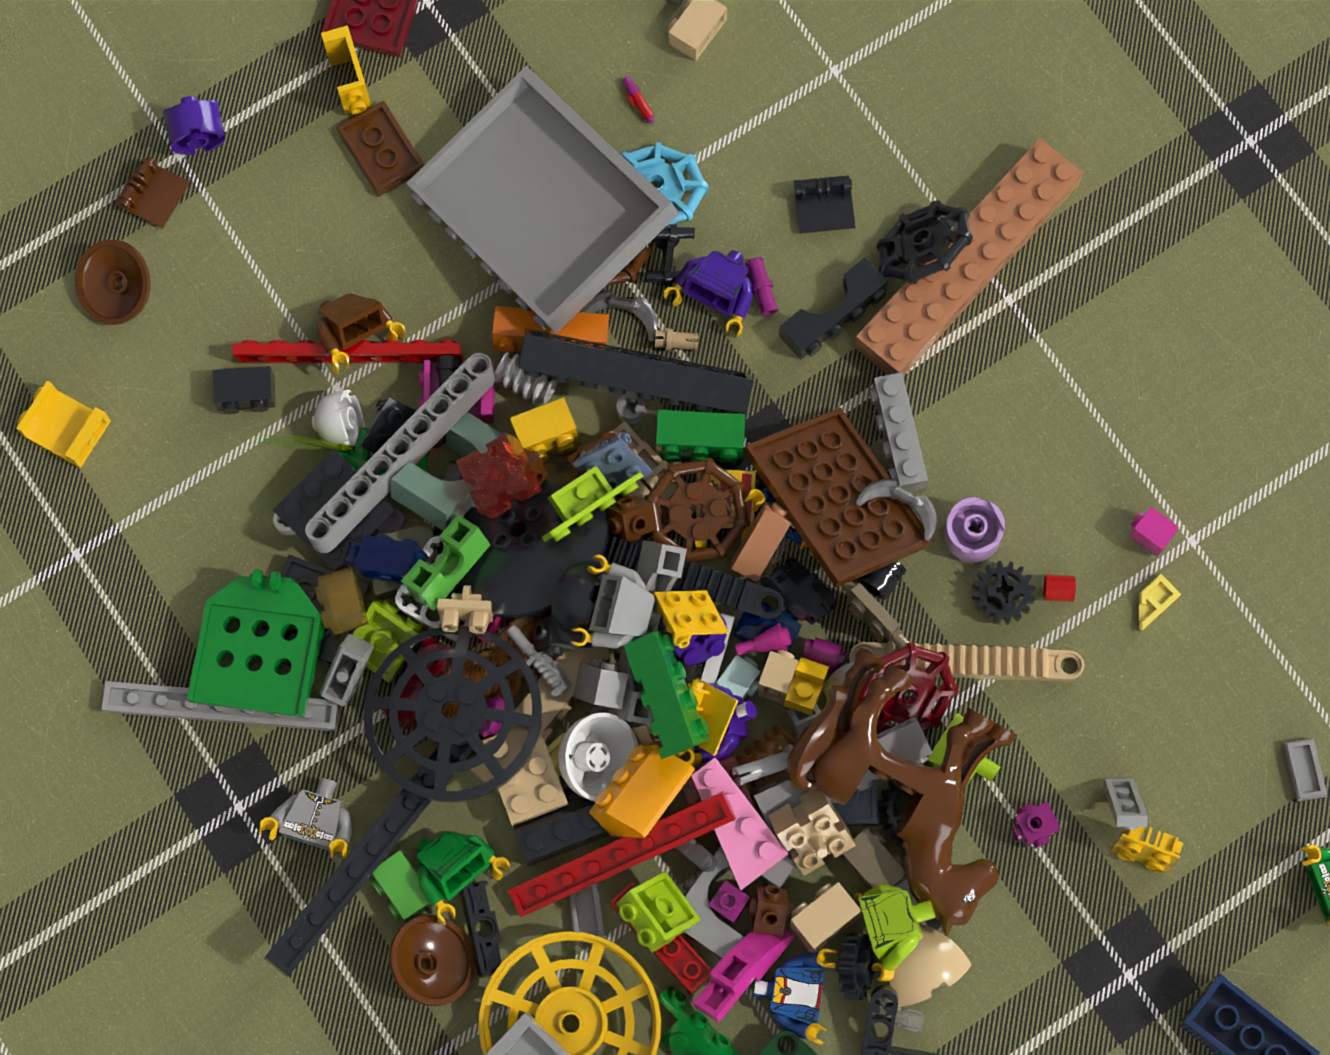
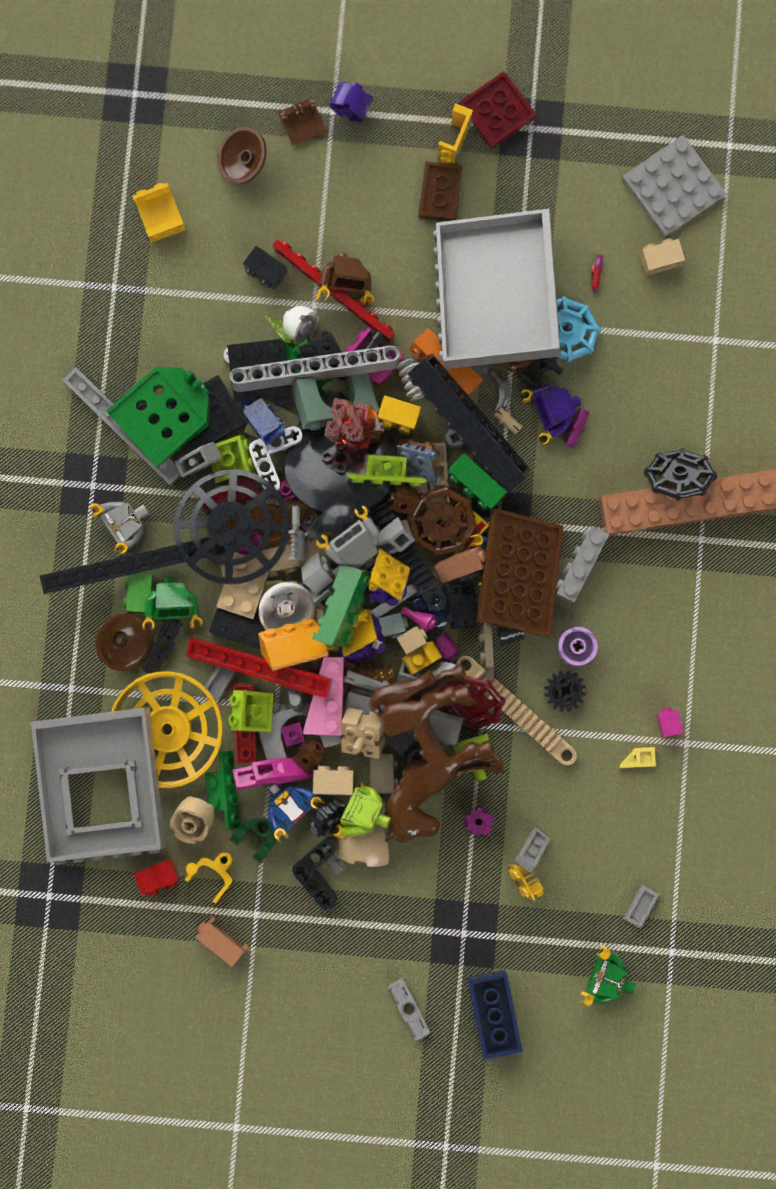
camera: 35 degrees right, 10 degrees up
clear yellow brick [315,567,368,635] -> none
bright green arch [401,515,490,611] -> none
tan hips [437,585,493,634] -> none
black arch [779,257,888,360] -> none
black hinge [794,175,856,234] -> none
flat silver piece [856,479,936,542] -> none
red beam [1043,574,1076,602] -> none

